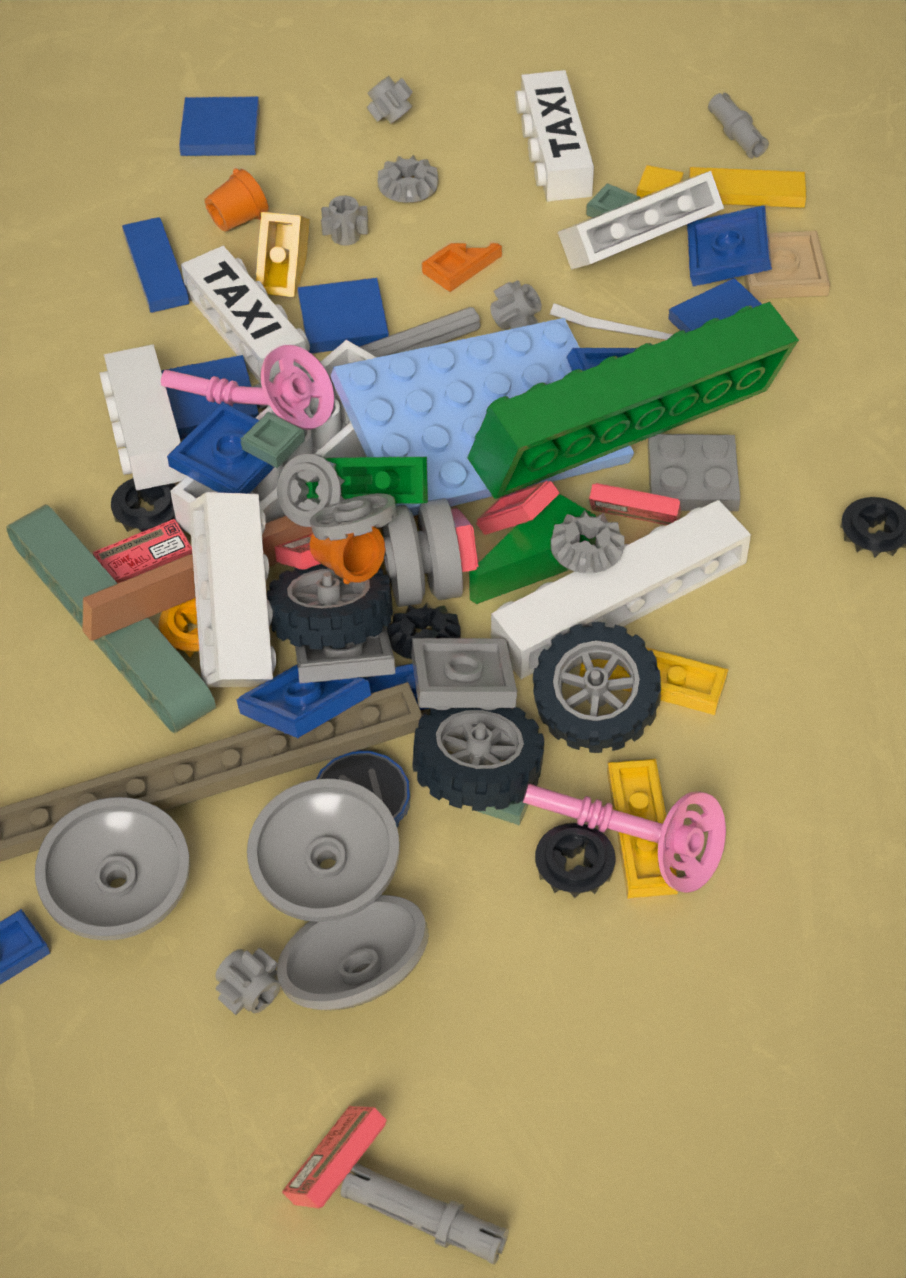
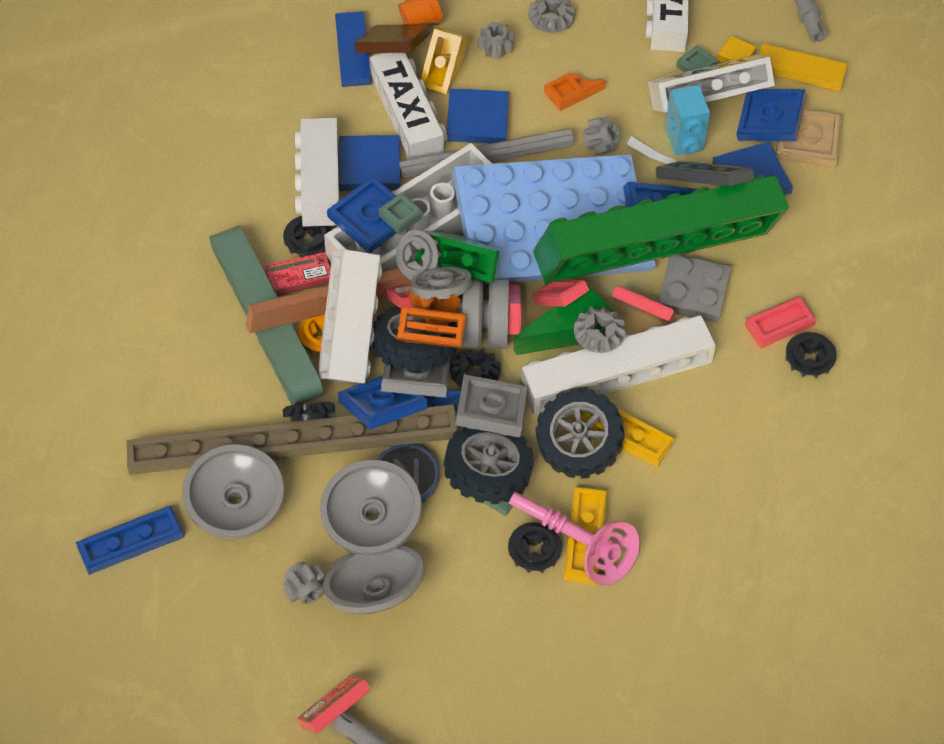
camera: 10 degrees right, 5 degrees up
bright pink dish [161,345,334,430] -> none
none -> black gear [283,401,335,422]
none -> reddish brown tile [354,24,431,53]
none -> orange tile [397,306,467,349]
none -> dark grey tile [655,161,754,186]
none -> medium azure brick [665,85,710,156]
none -> coral tile [745,296,816,349]

